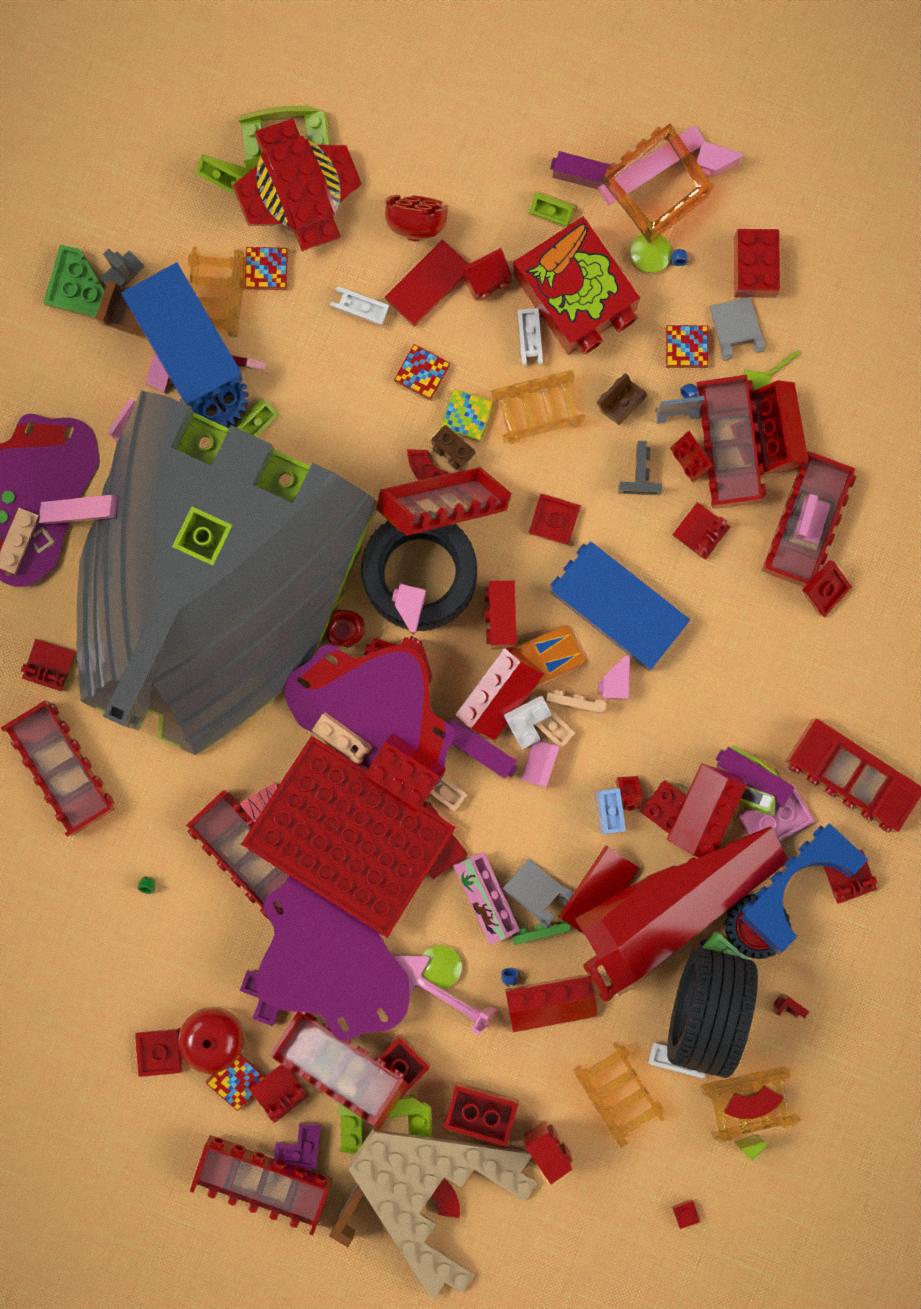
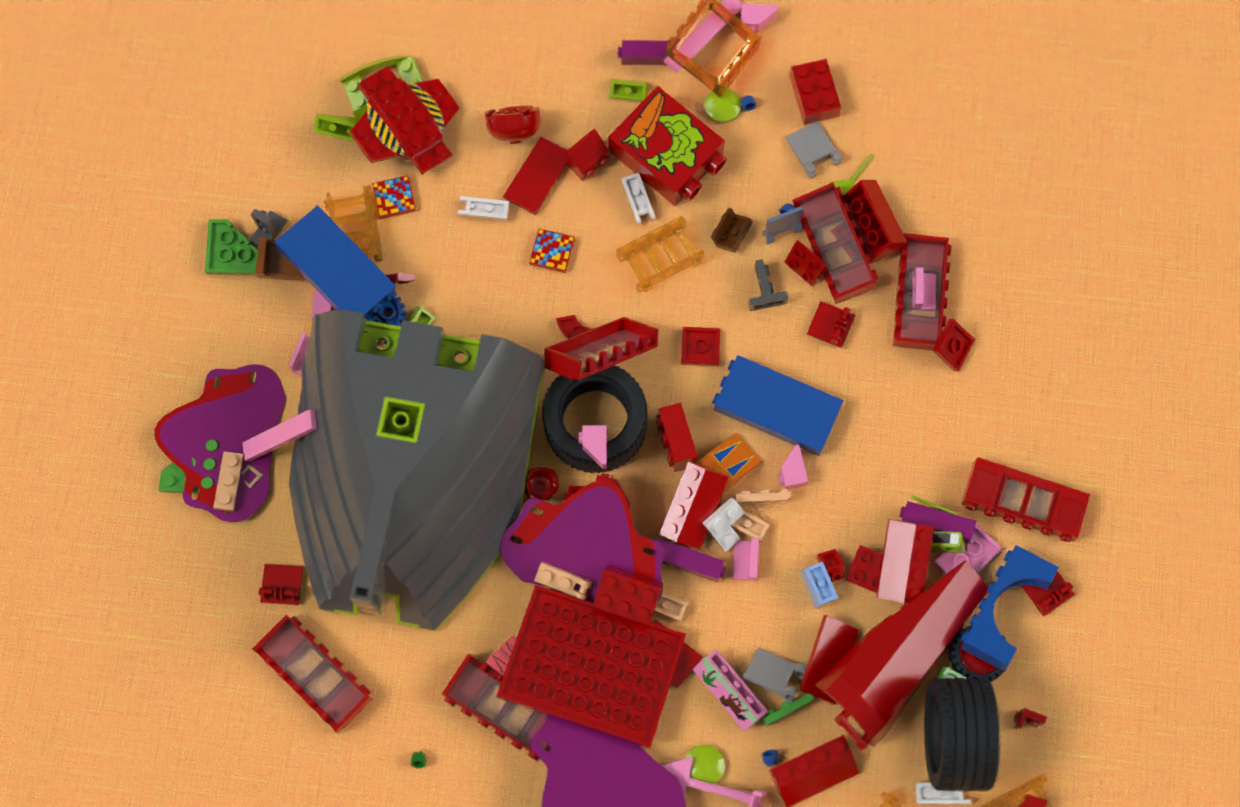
camera: 15 degrees left, 10 degrees down
reddish brown bracket [431,425,476,471] -> none
tile [440,389,493,442] -> none
tile [666,325,708,368] -> none

